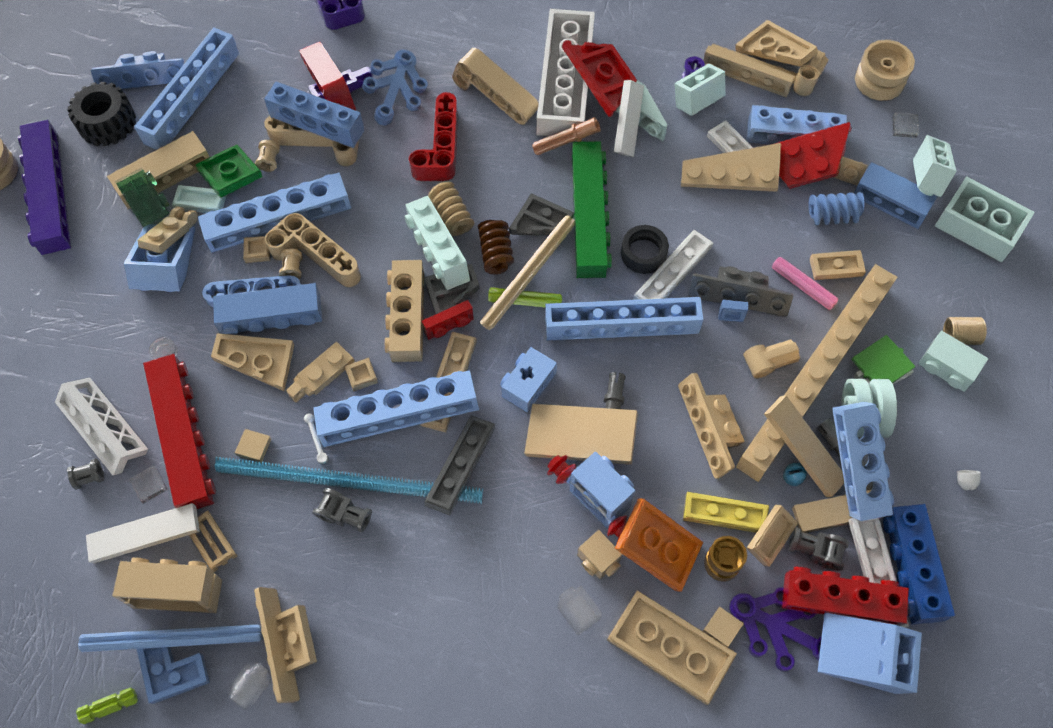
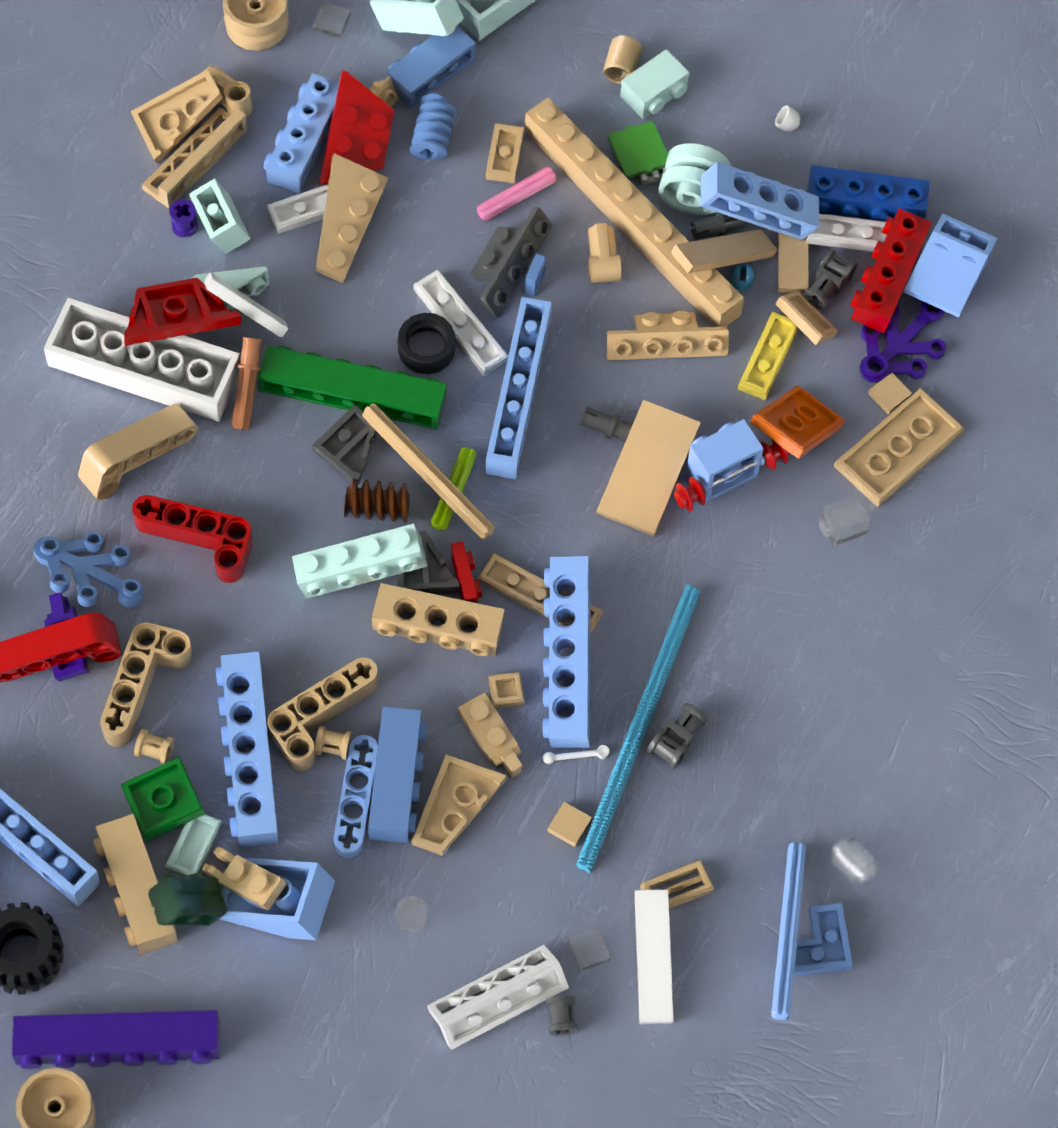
camera: 80 degrees left, 0 degrees up
lime axle [76,687,138,724] -> none
tan piece [112,558,222,613] -> none
red brick [143,354,216,509] -> none
tan tile [243,236,270,263] -> none
tan bracket [254,587,317,703] -> none
medium blue brick [264,82,365,148] -> none
dark grey tile [424,415,495,516] -> none
tan piece [428,182,474,236] -> none
light blue brick [500,347,557,413] -> none
tan brick [577,530,622,579] -> none
pearl gold wheel [704,536,747,582] -> none

